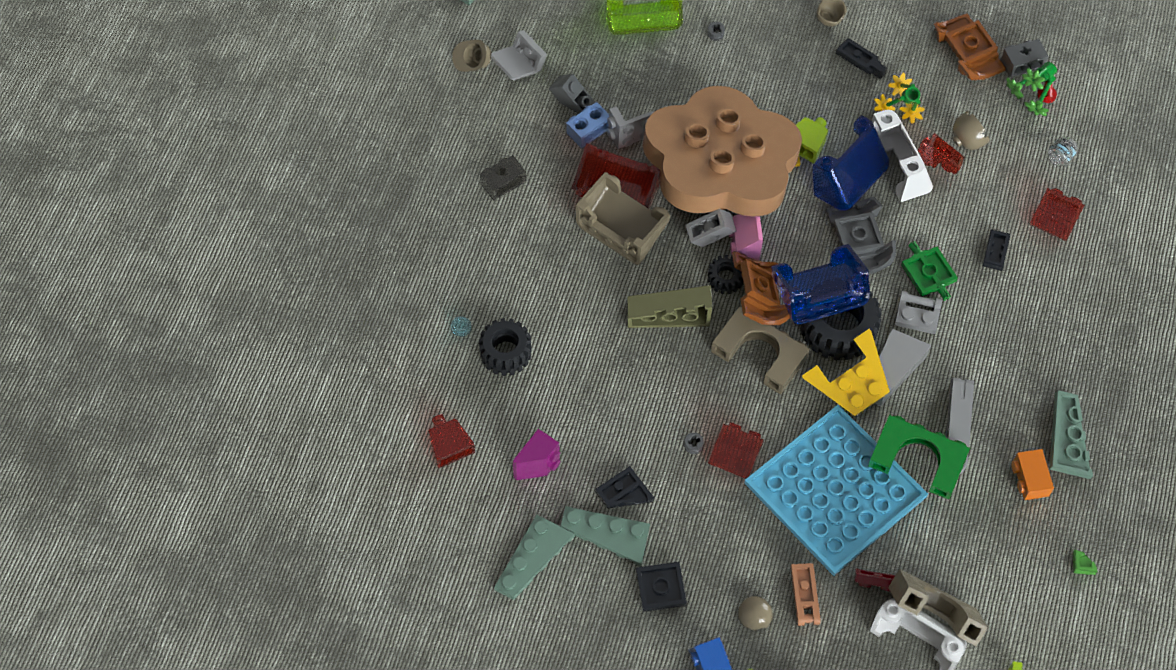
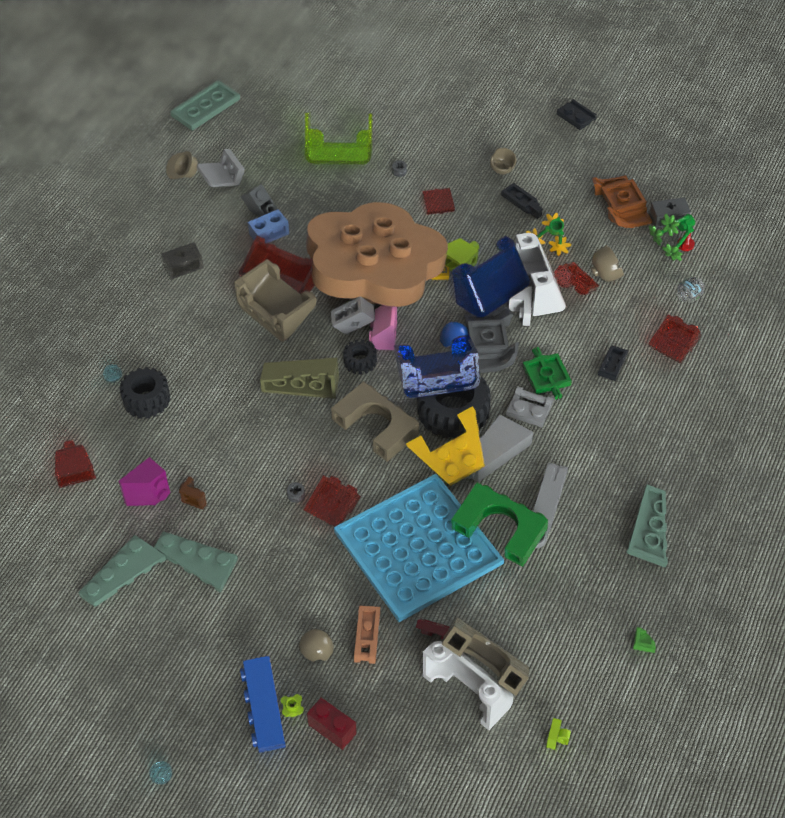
camera: 10 degrees right, 10 degrees down
black wing [595,466,654,509] -> none
light grey bracket [607,106,653,149] -> none
black plate [636,562,687,612] -> none
dark orange piece [732,251,794,325] -> none
orange brick [1012,449,1054,500] -> none
none -> reddish brown bracket [179,477,207,510]
none -> clear red piece [423,188,455,215]
none -> blue hair [440,322,469,349]
none -> white slope [509,286,532,326]

